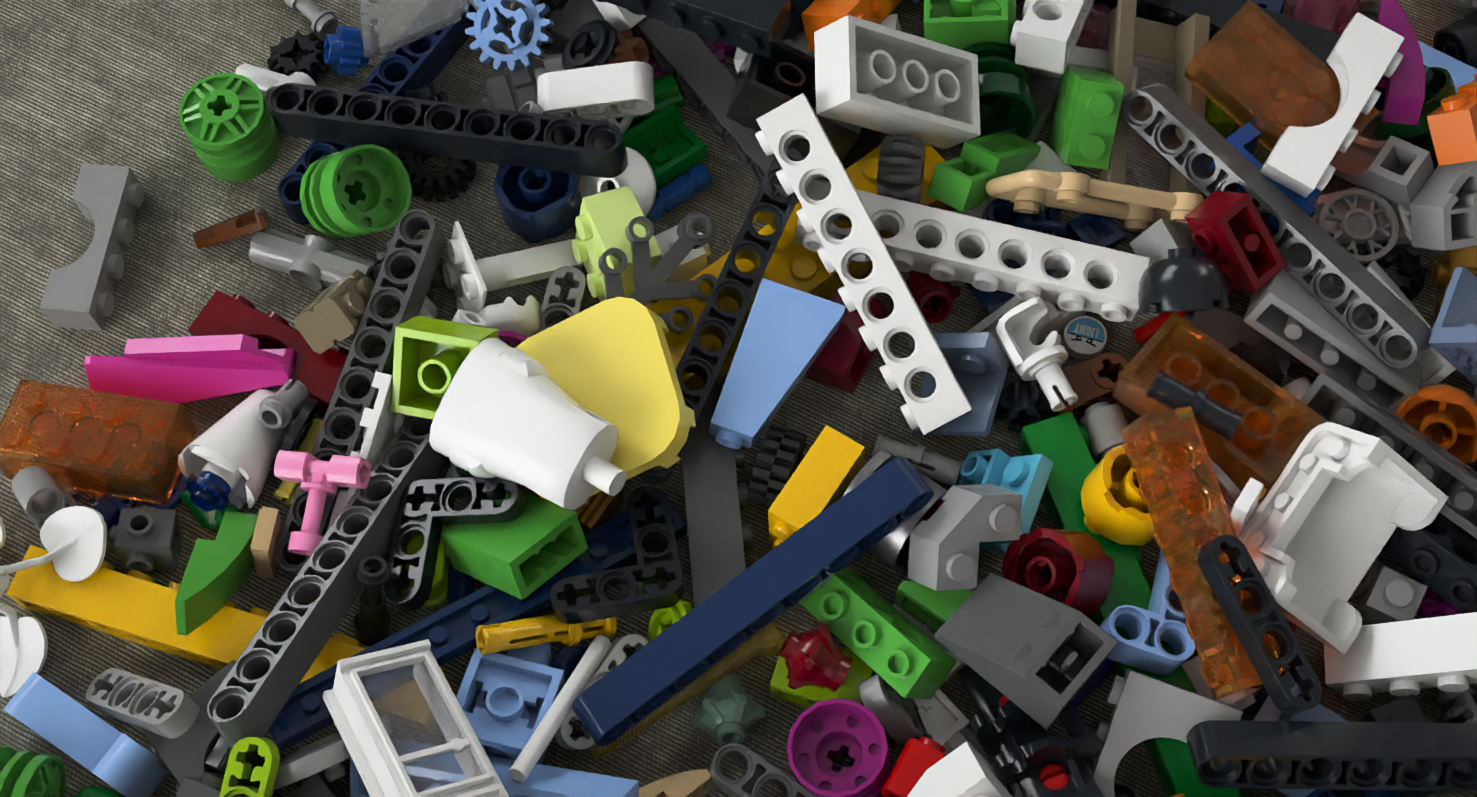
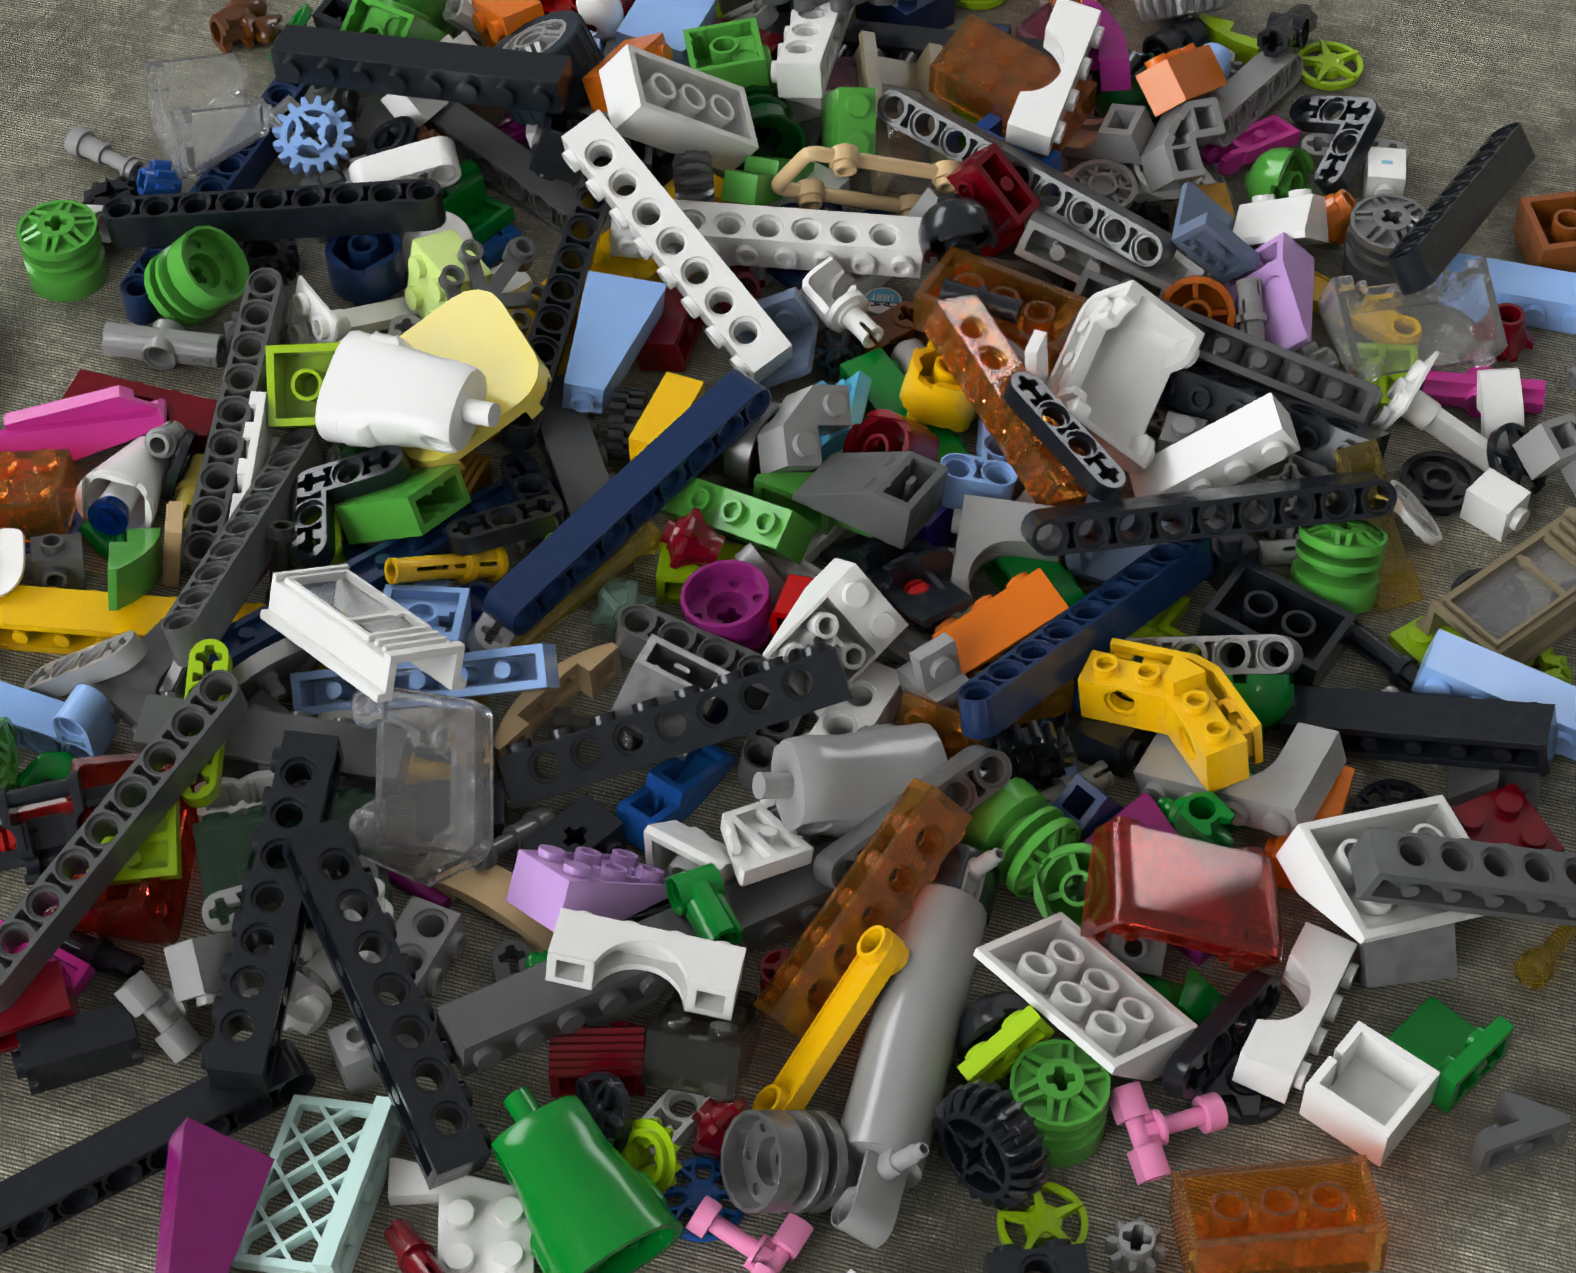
camera: 15 degrees left, 15 degrees down
reddish brown tile [192,206,270,249] -> none
bright pink bar [274,450,371,556] -> none
dark tan brick [293,269,375,354] -> none
white bar [508,635,611,783] -> none

